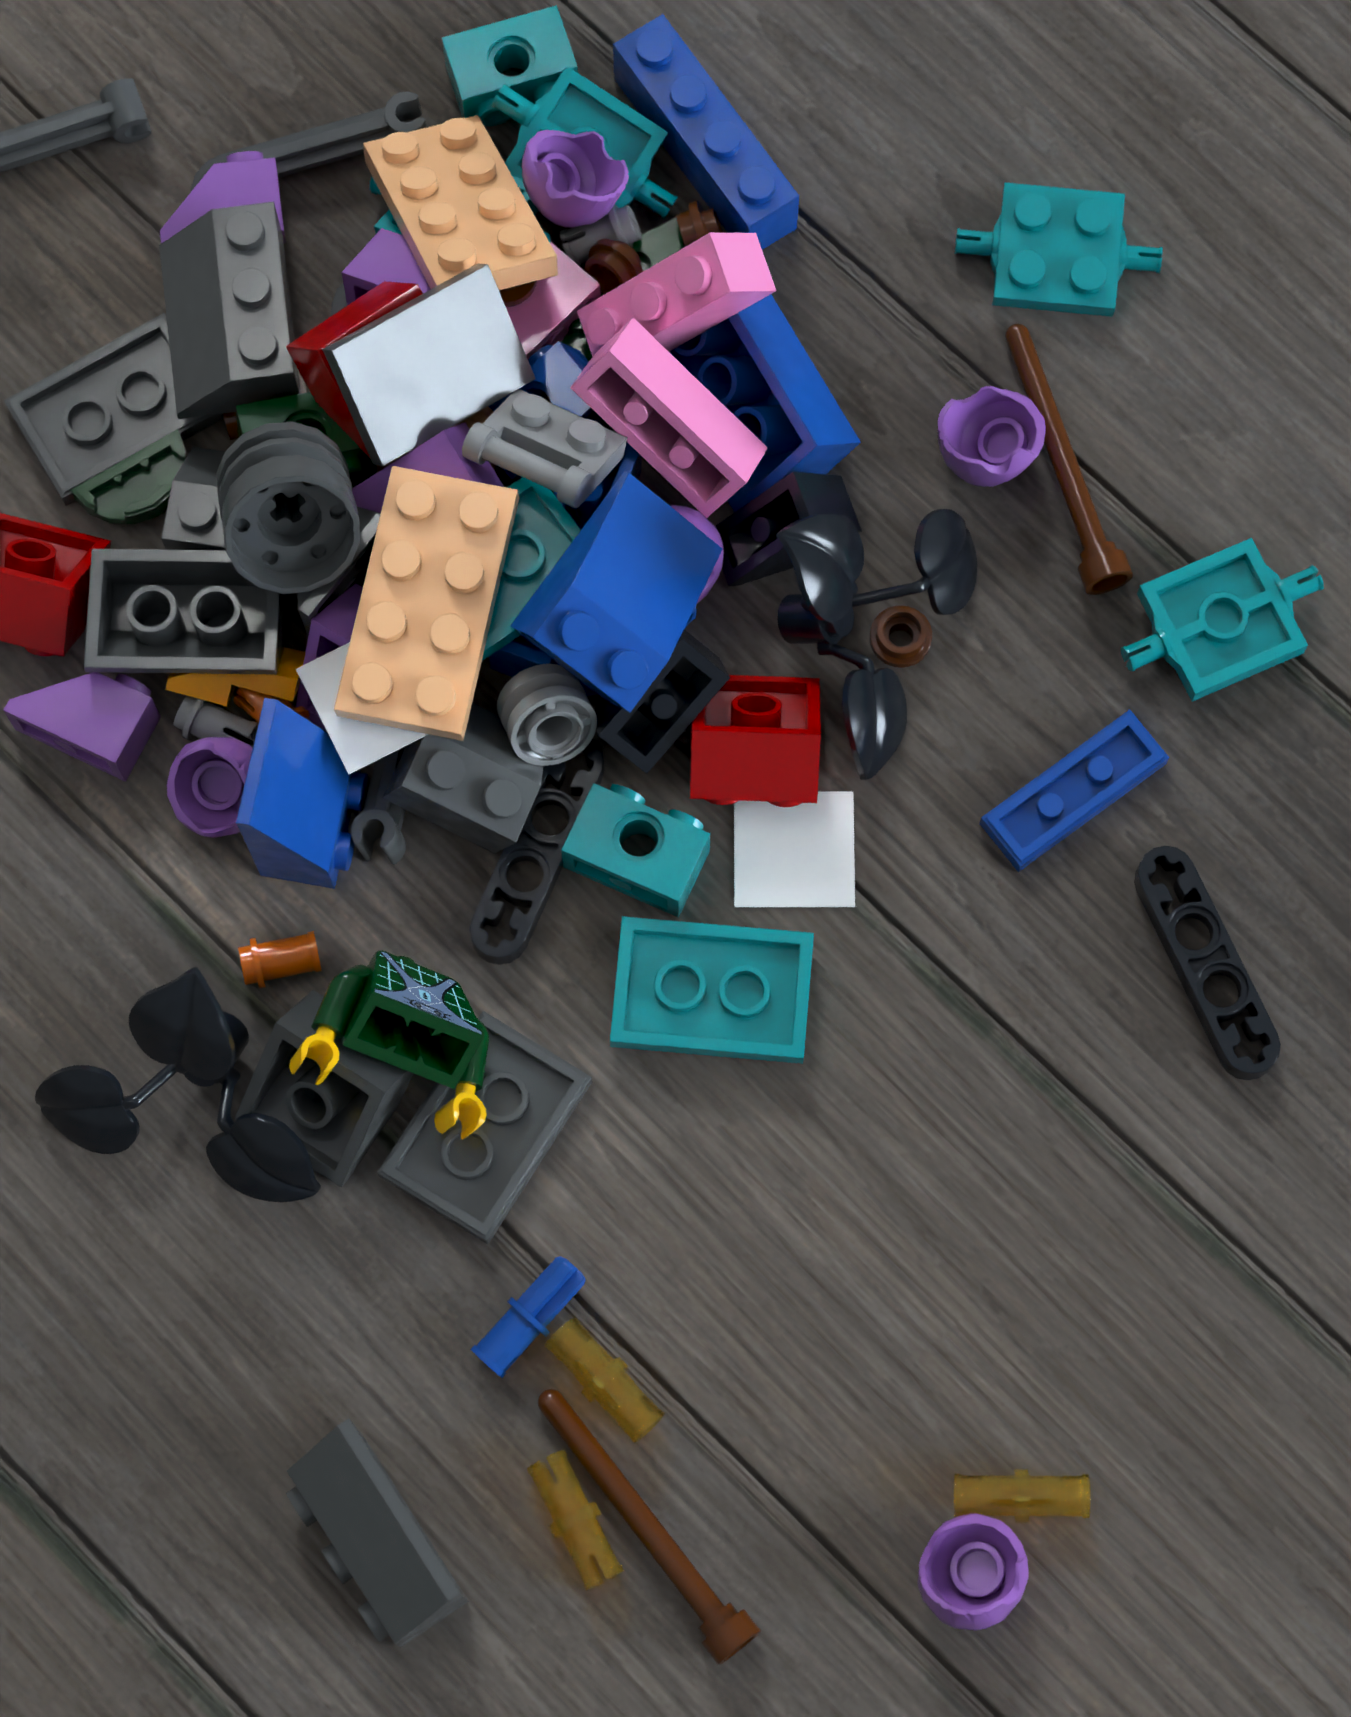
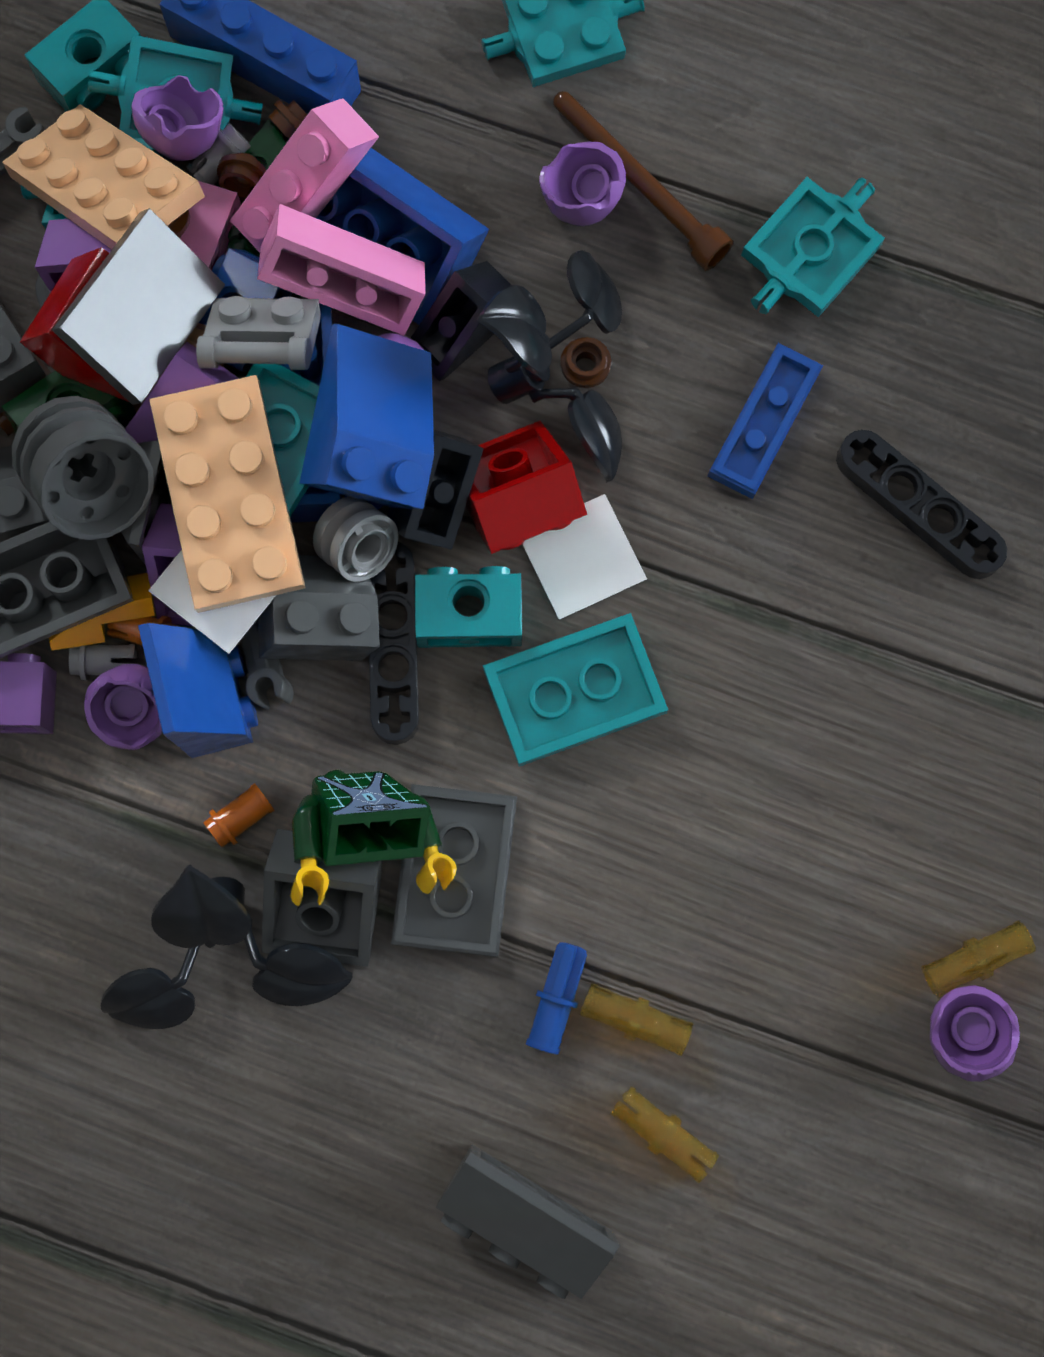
camera: 30 degrees left, 5 degrees up
reddish brown piece [538,1389,761,1665] -> none

